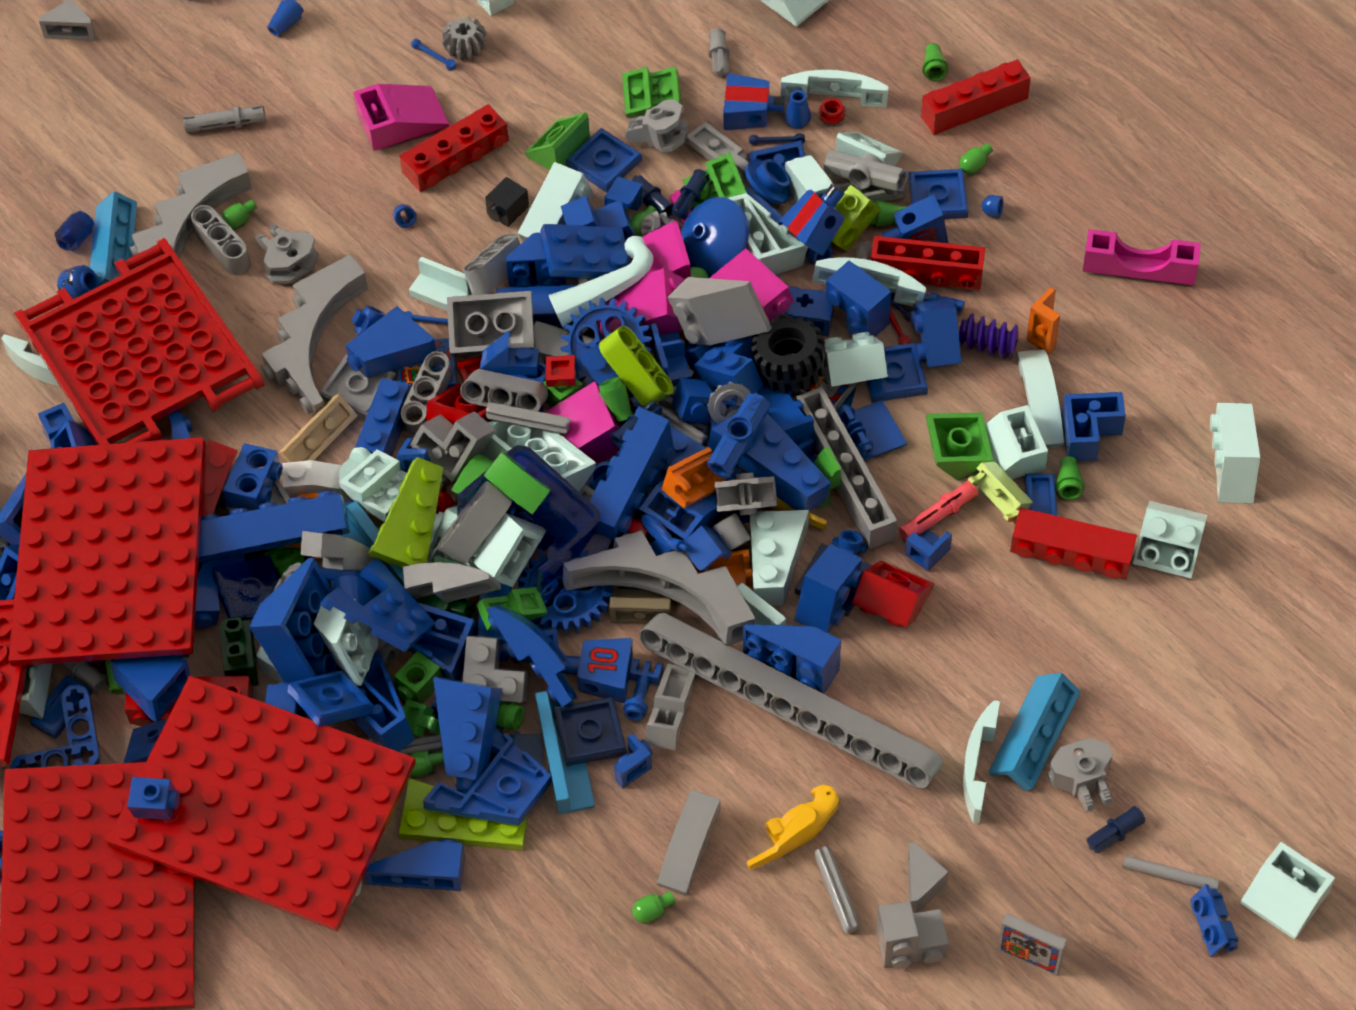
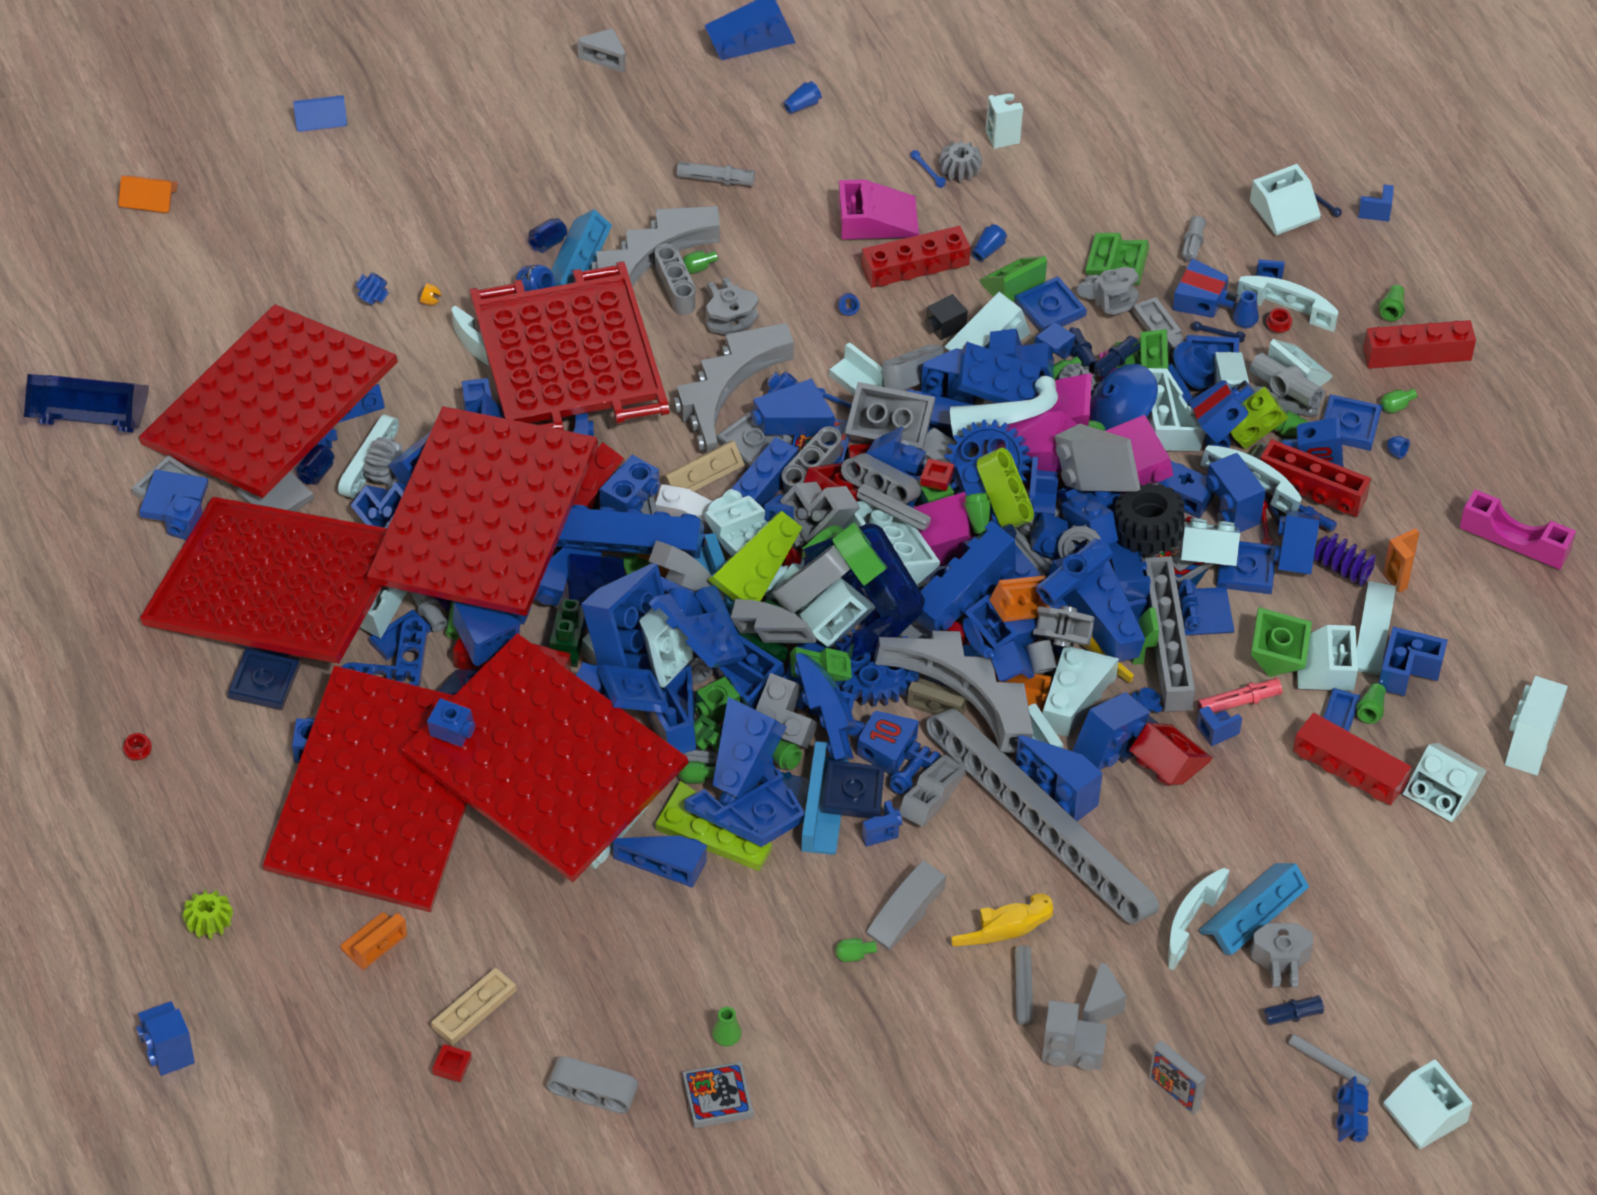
camera: 15 degrees right, 5 degrees down
yellowish green hinge [968,461,1034,524] -> none
none -> blue cone [971,224,1007,262]
none -> blue slope [1256,259,1285,279]

